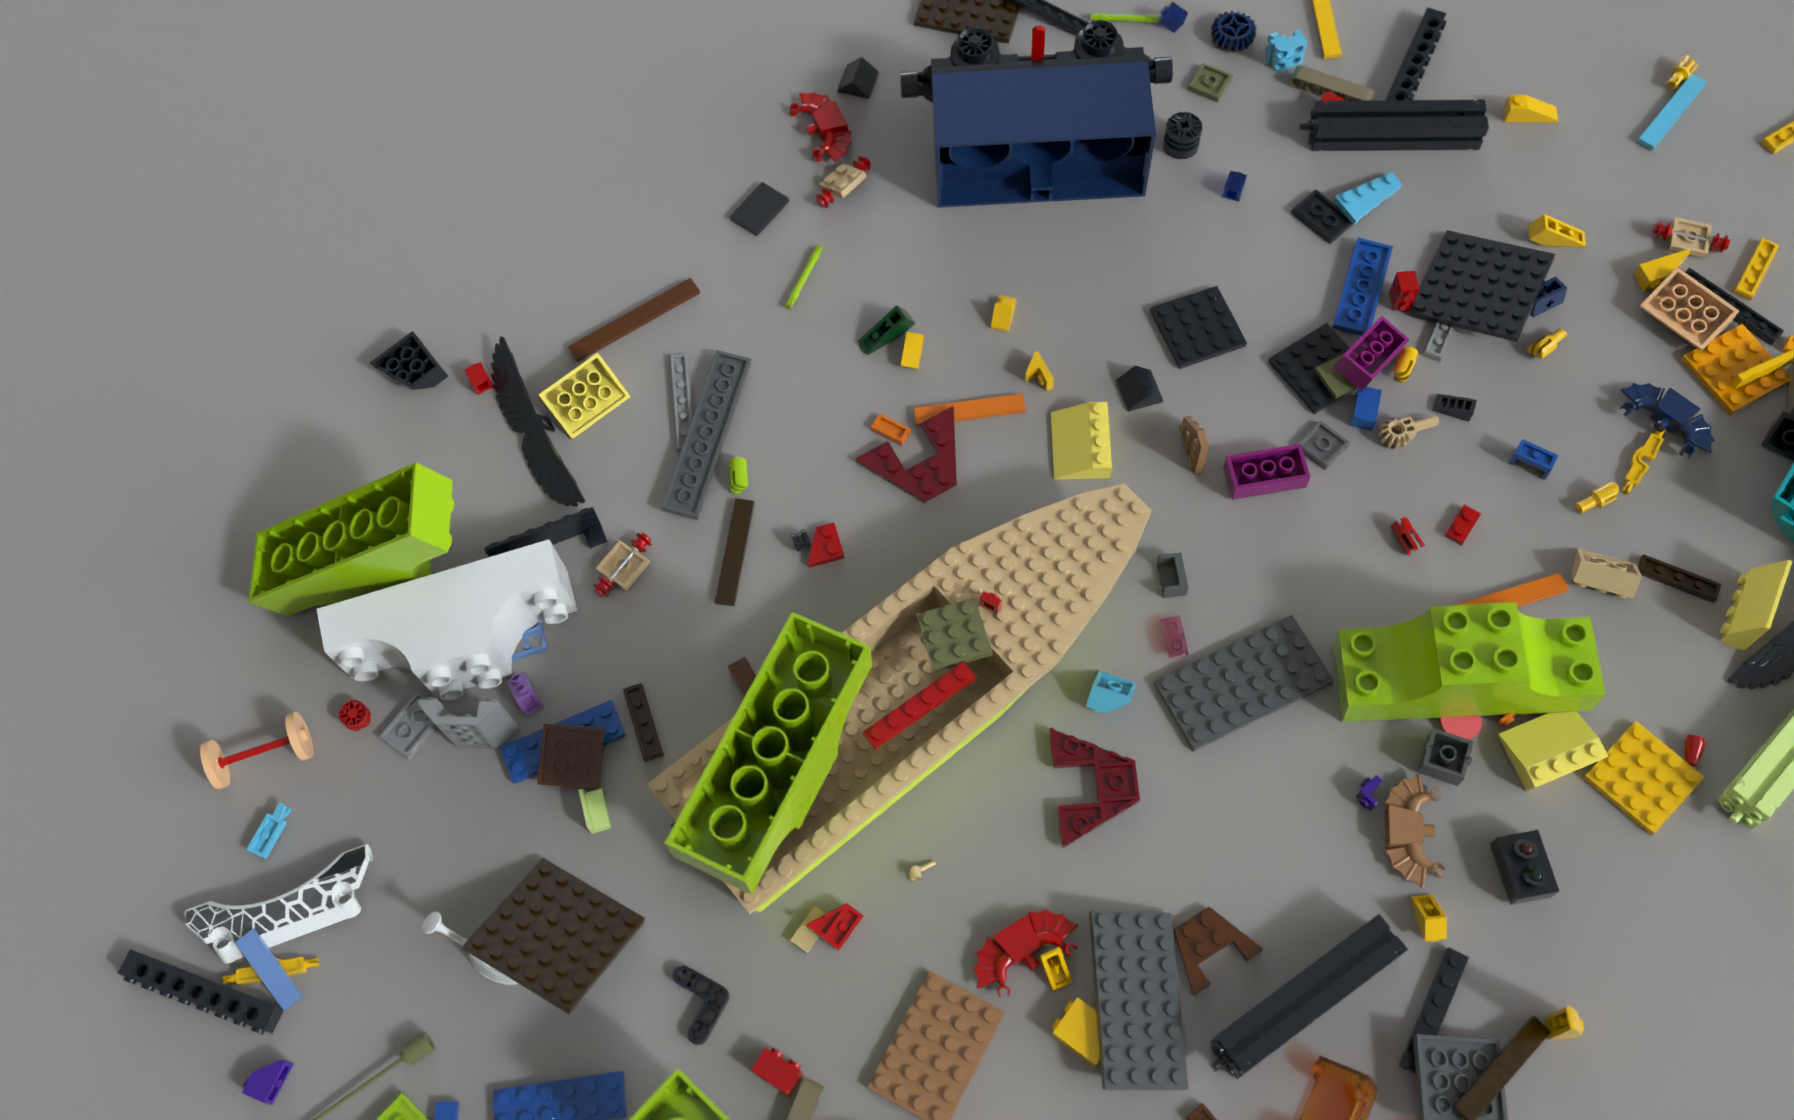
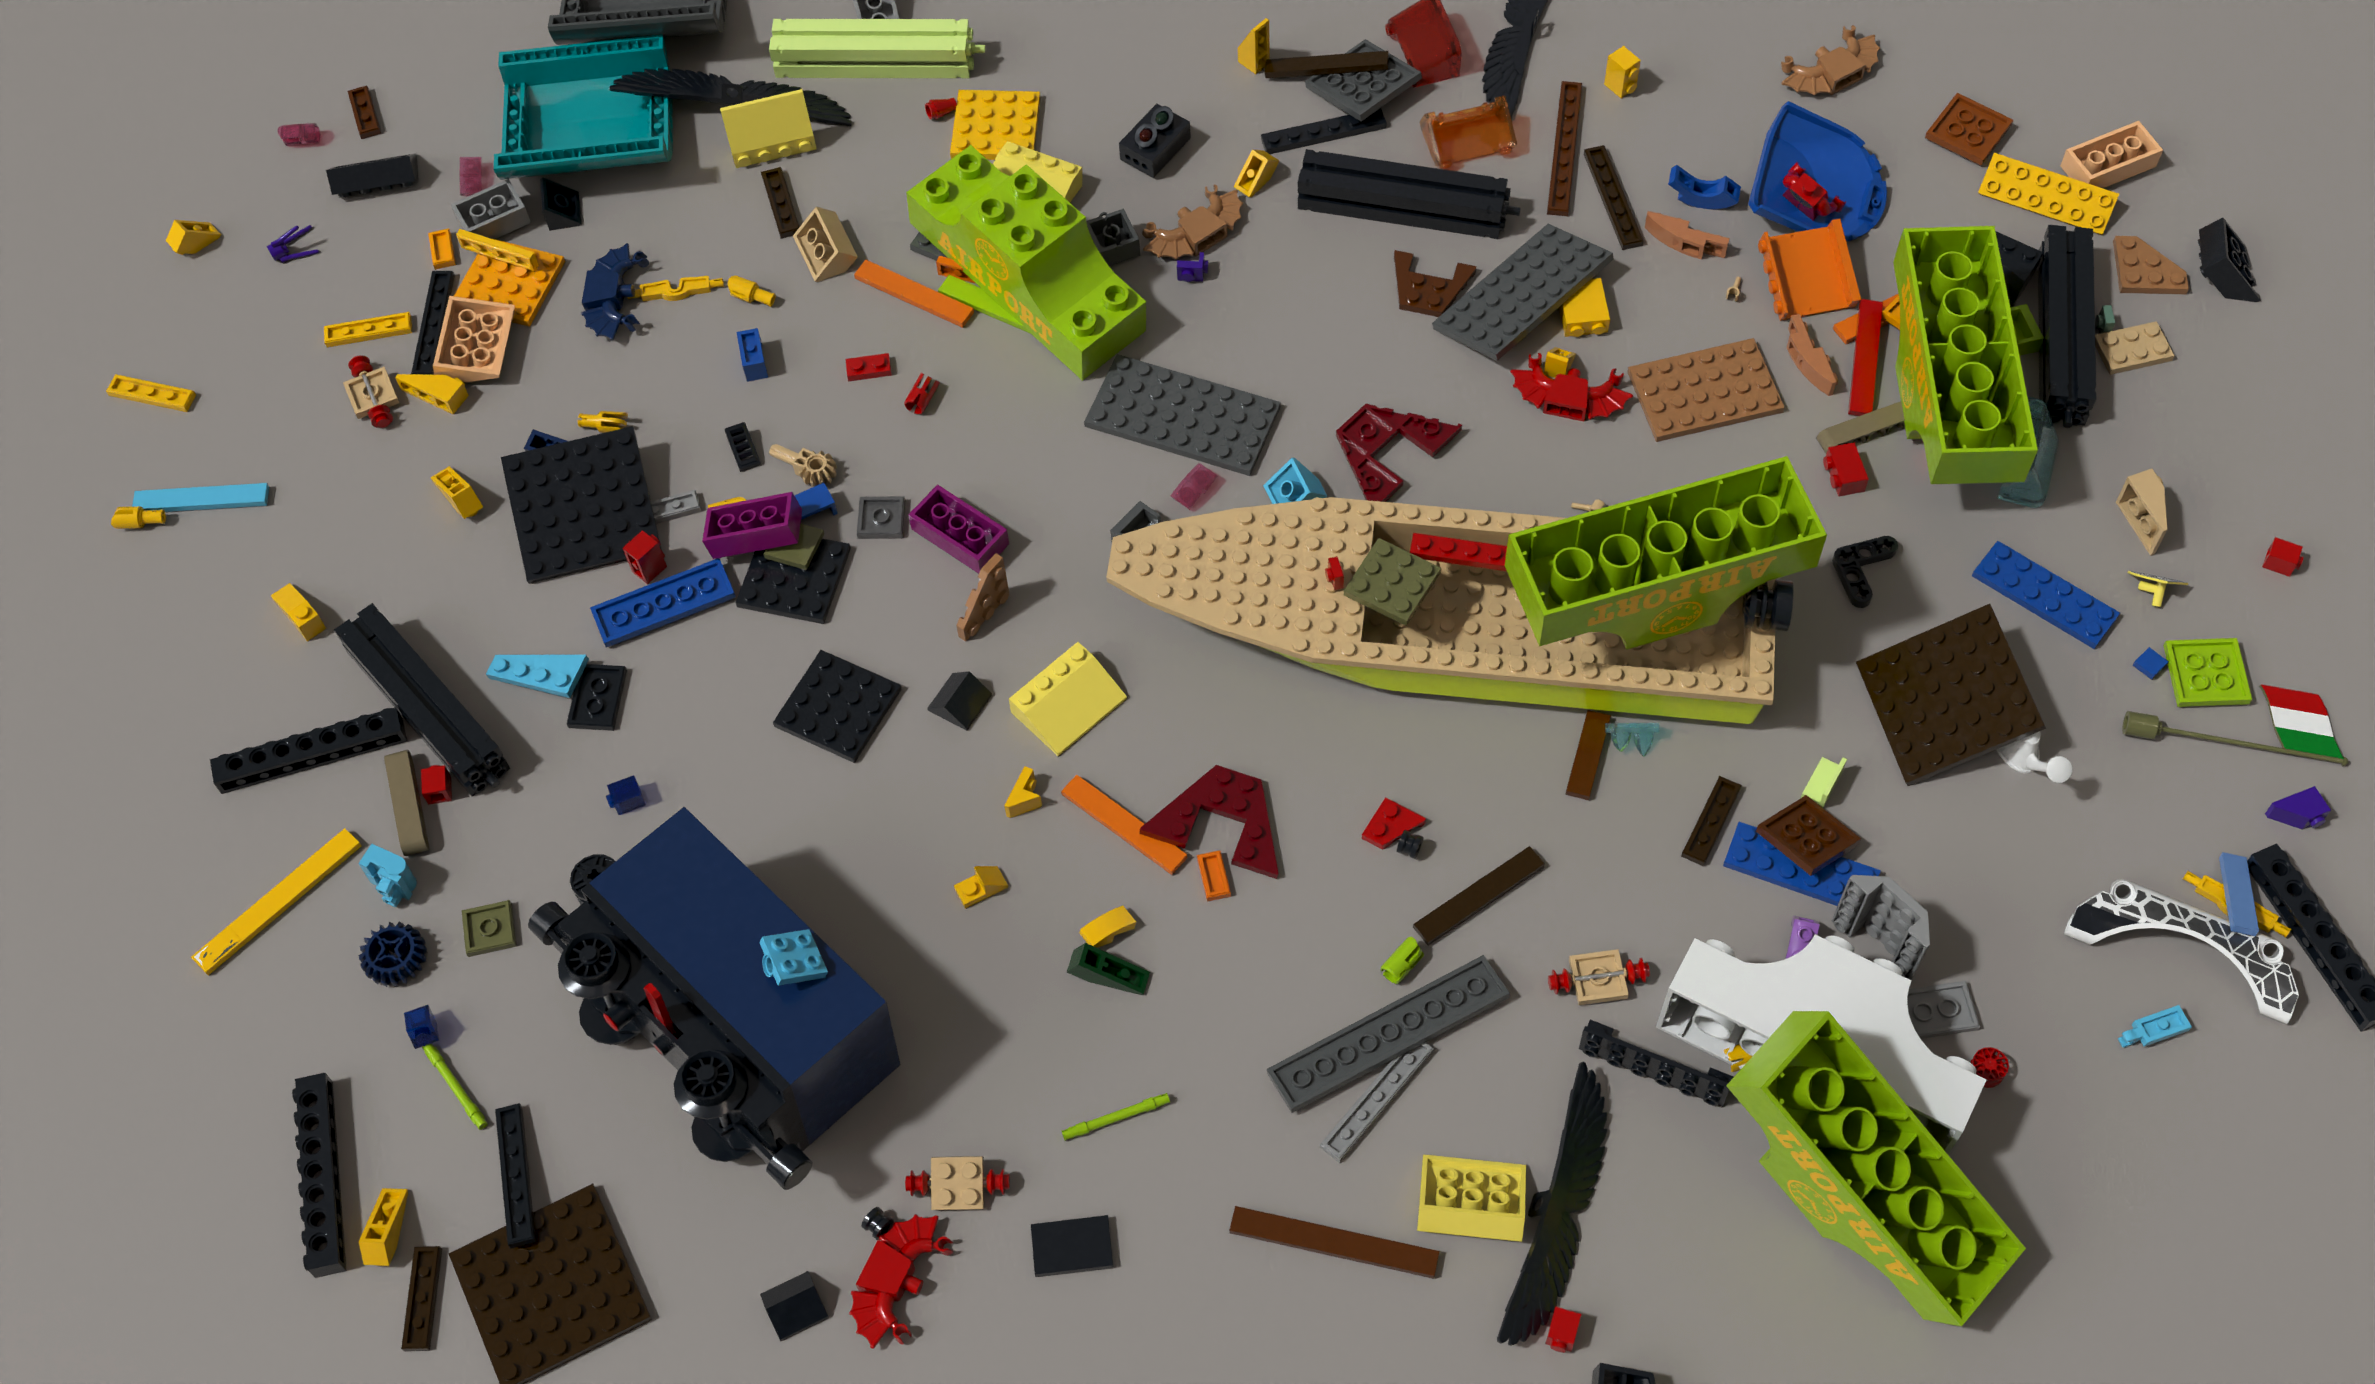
camera: 135 degrees left, 5 degrees down
light nougat piece [200,712,314,790] -> none
none -> medium azure plate [759,929,828,986]
none -> black wheel [861,1207,894,1240]

